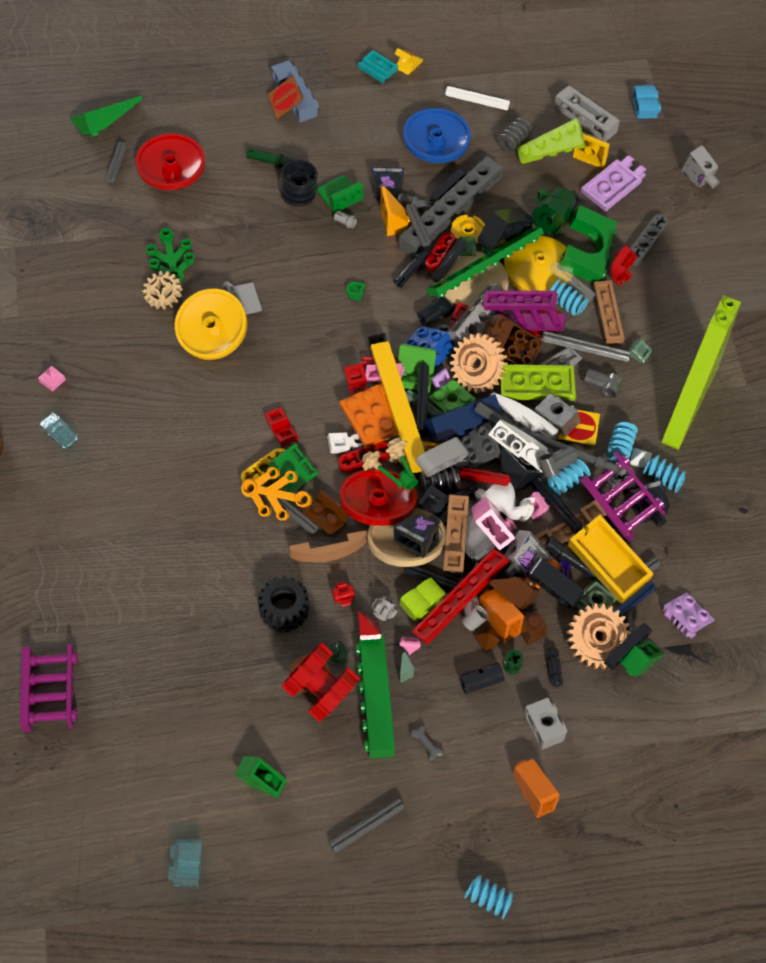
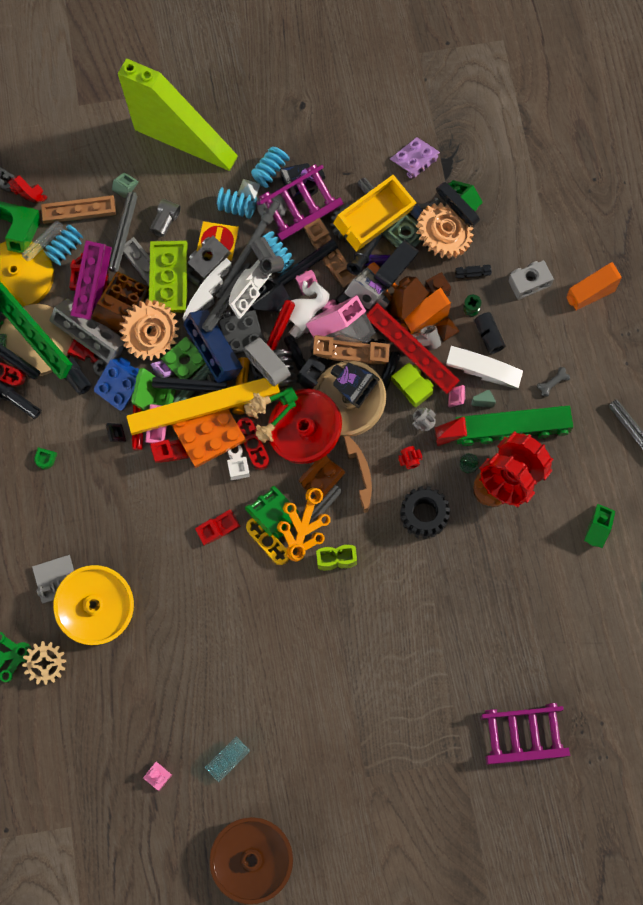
camera: 85 degrees left, 15 degrees up
none -> lime brick [316,545,357,571]
none -> white slope [446,346,523,389]

